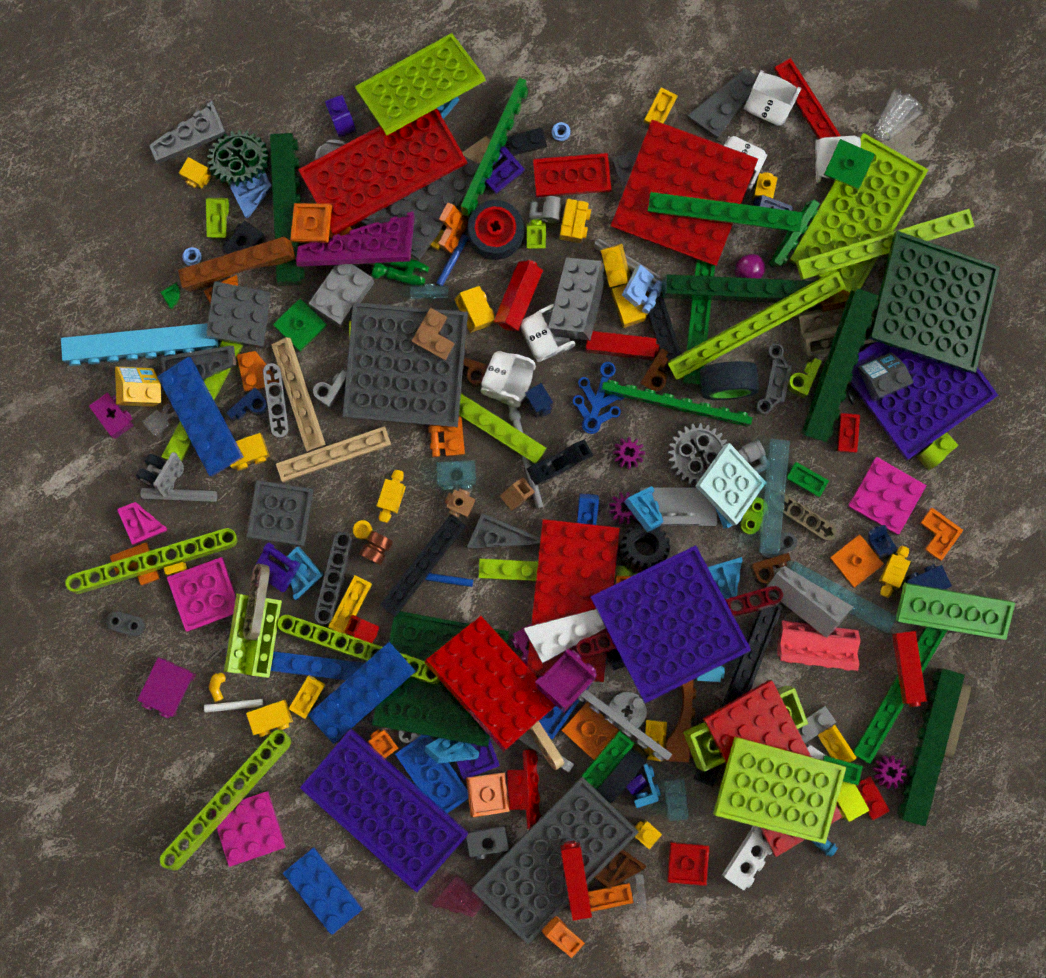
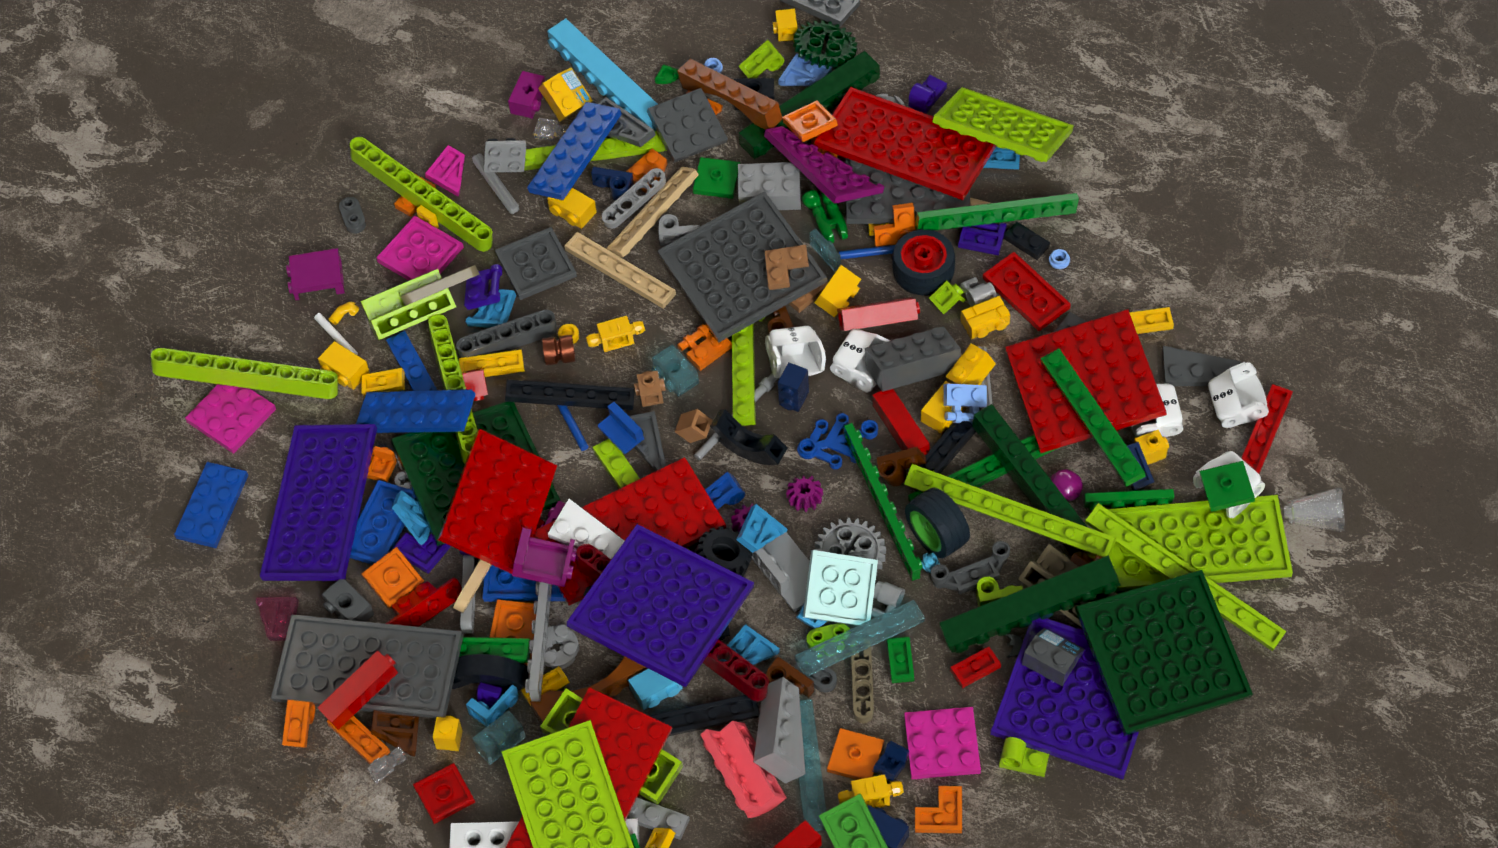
camera: 65 degrees right, 25 degrees down
none -> blue panel [598,402,644,454]
none -> medium azure plate [921,553,940,573]

